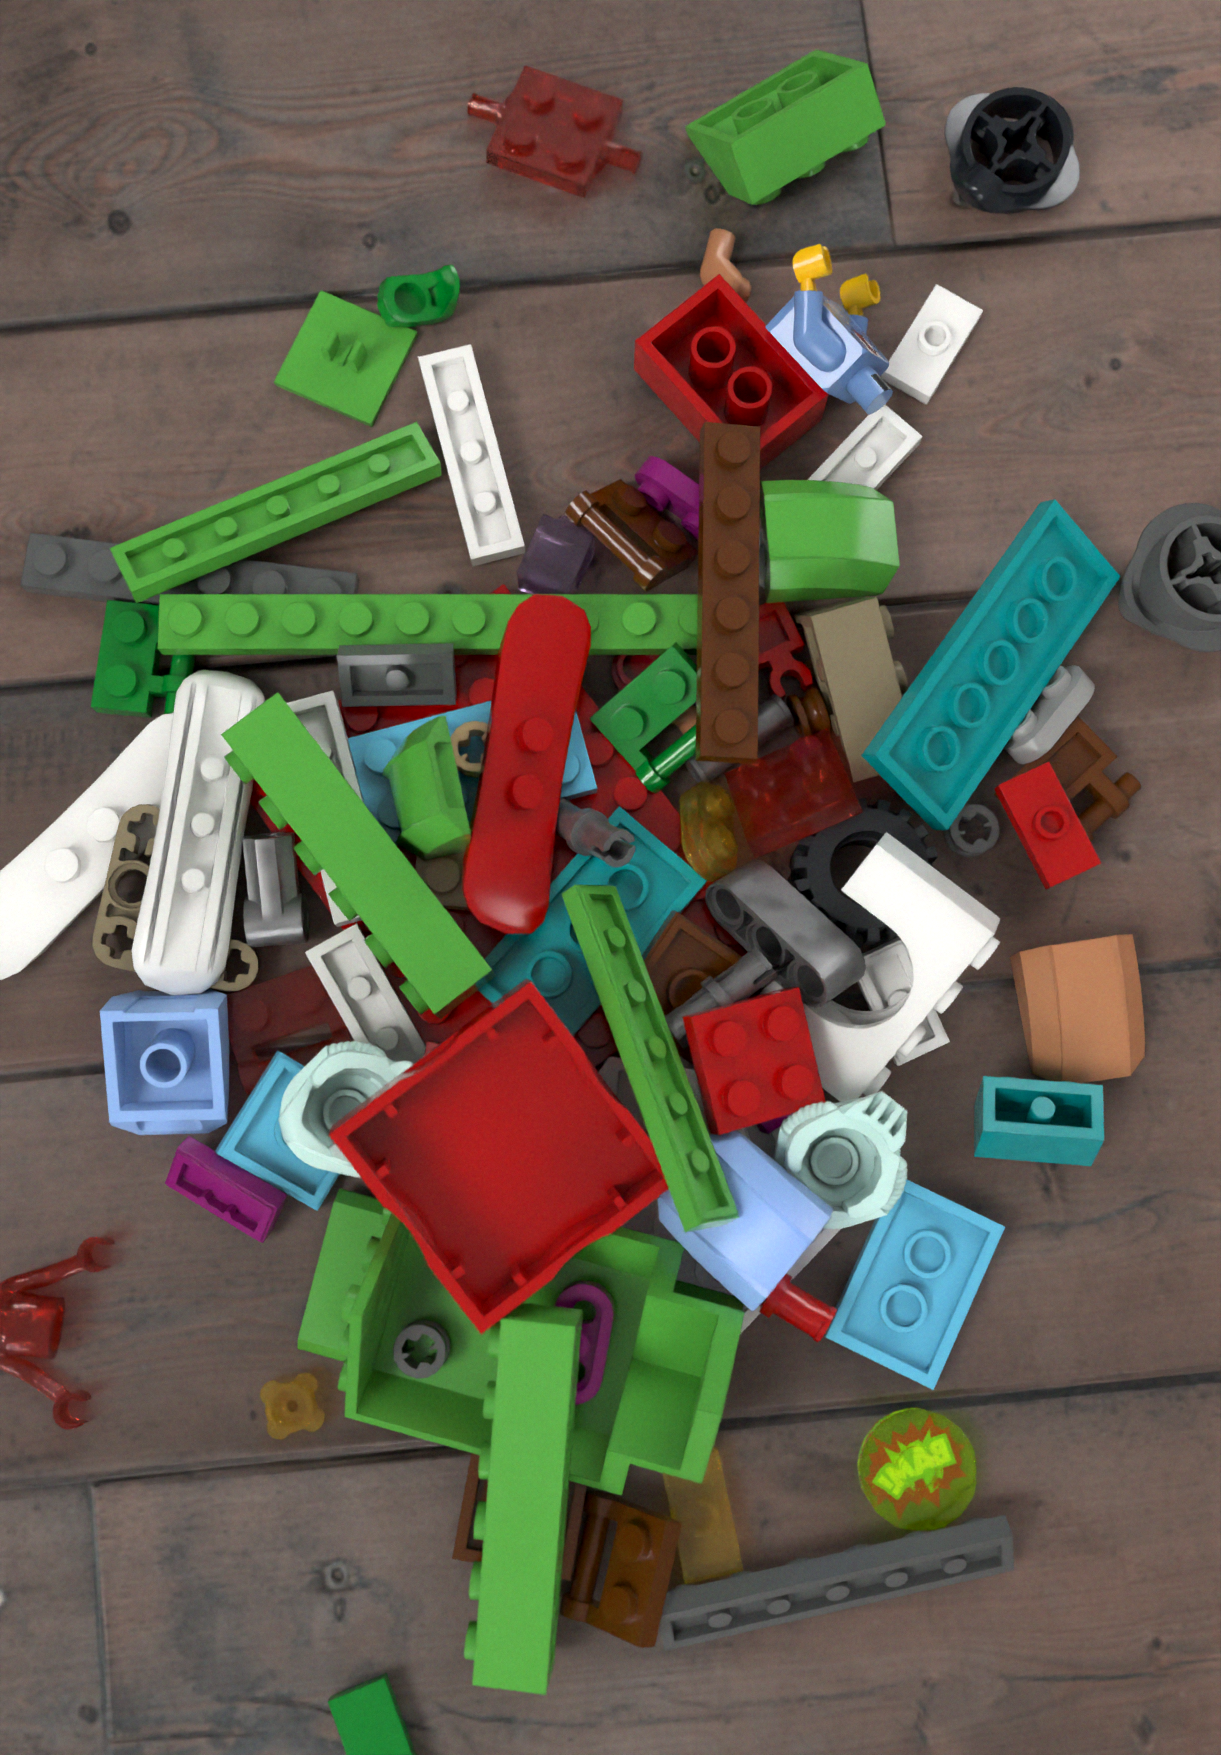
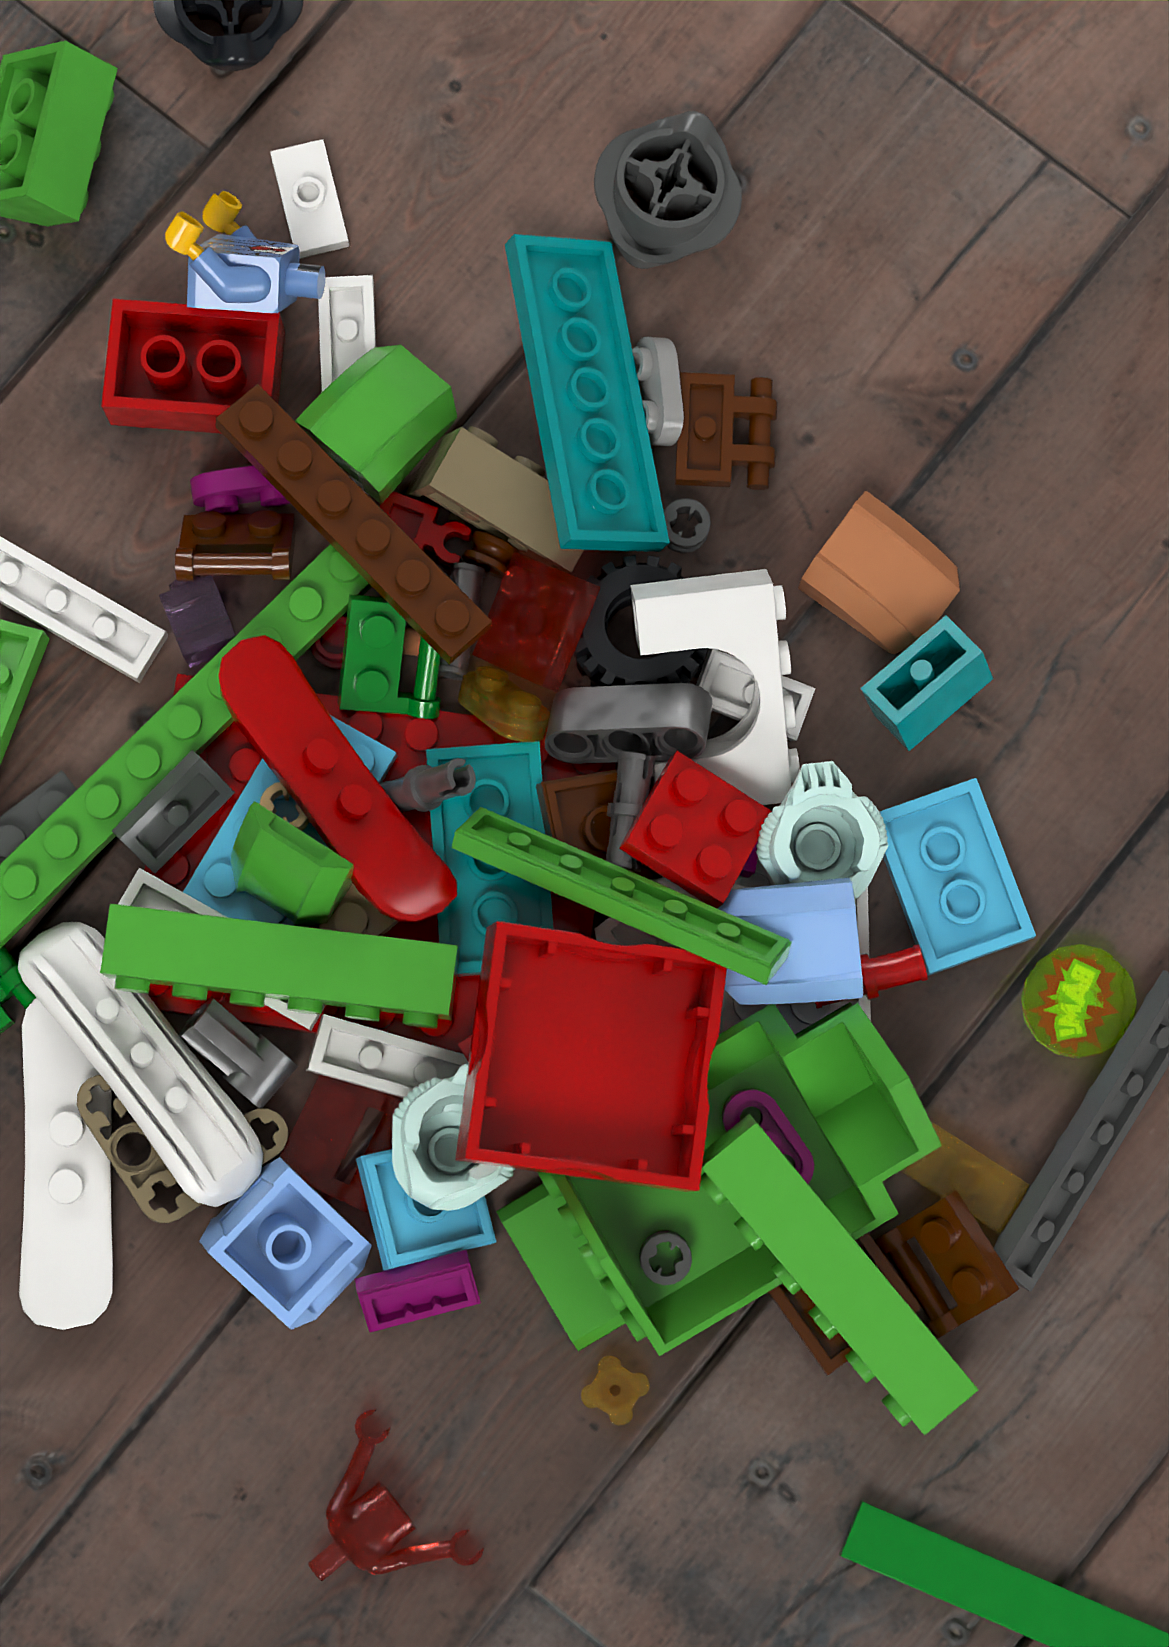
camera: 45 degrees left, 0 degrees up
nougat arm [700,229,752,302] -> none
red plate [994,762,1101,890] -> none

